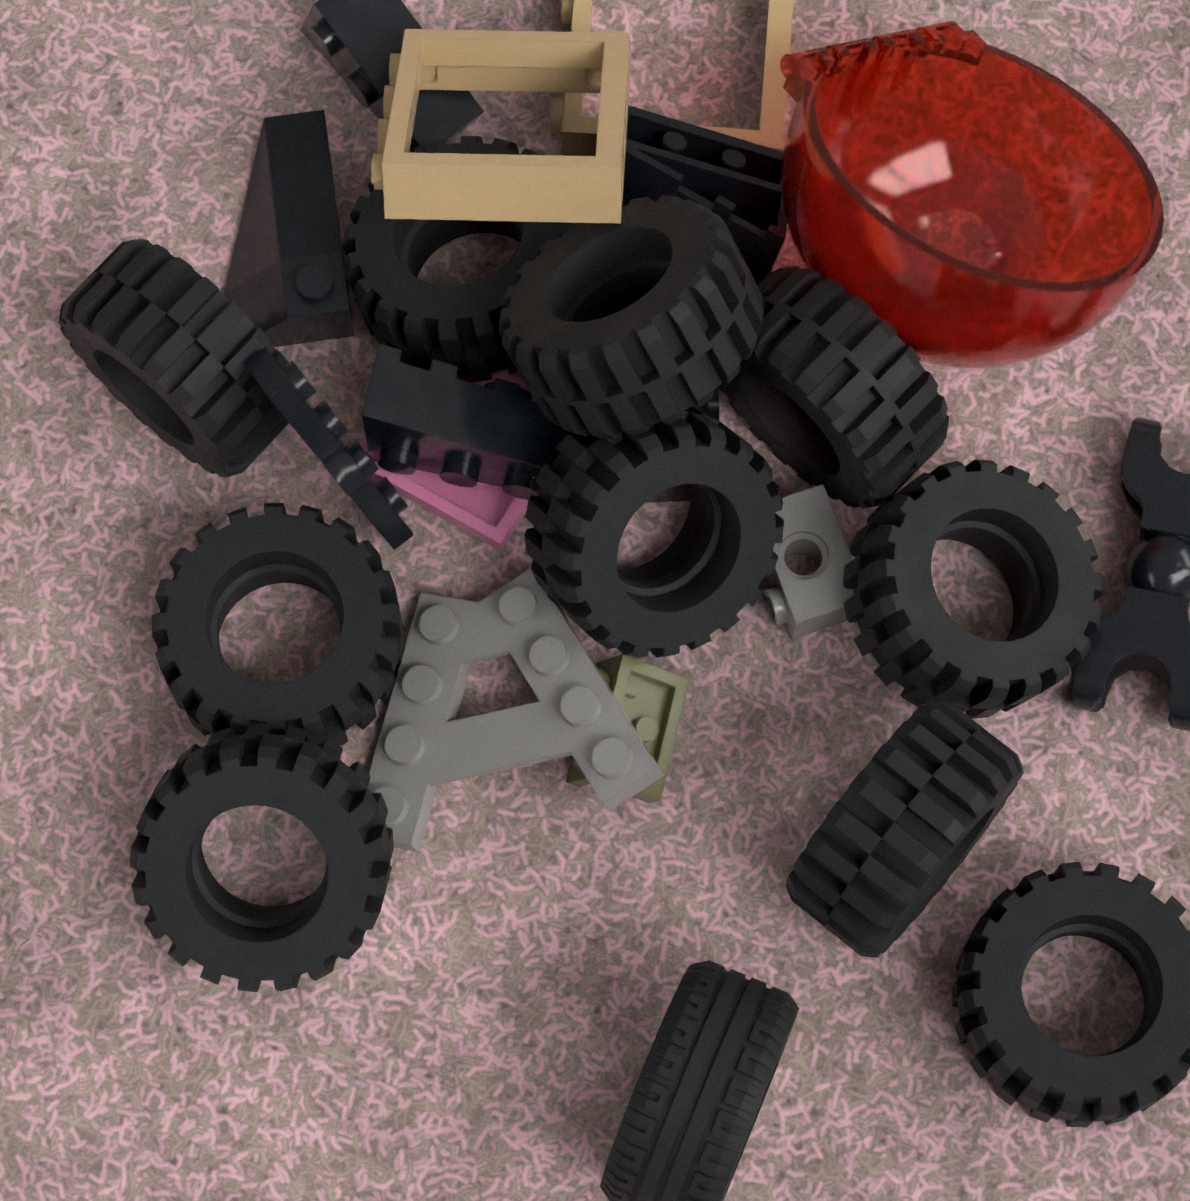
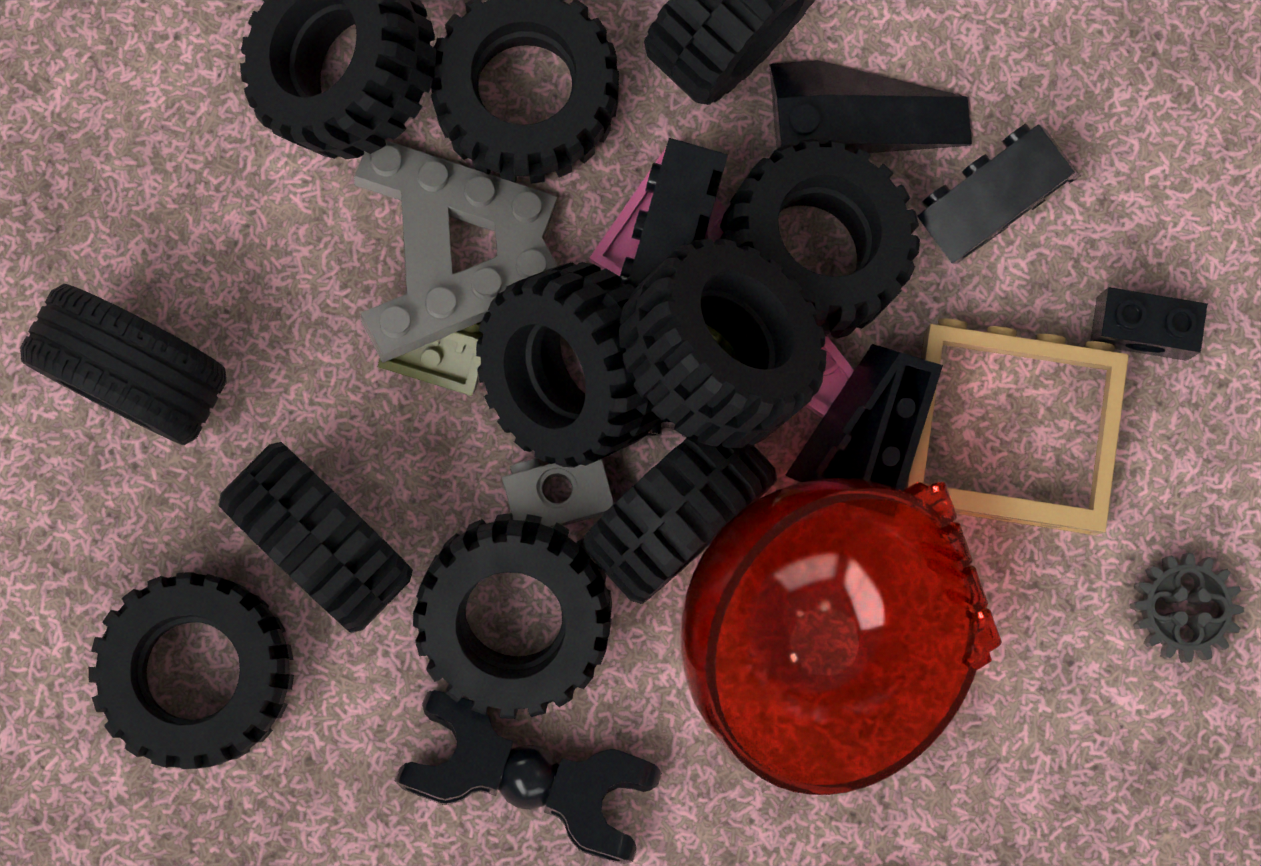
camera: 90 degrees right, 10 degrees up
black hinge [245,347,414,550] -> none
tan window [371,29,630,224] -> none

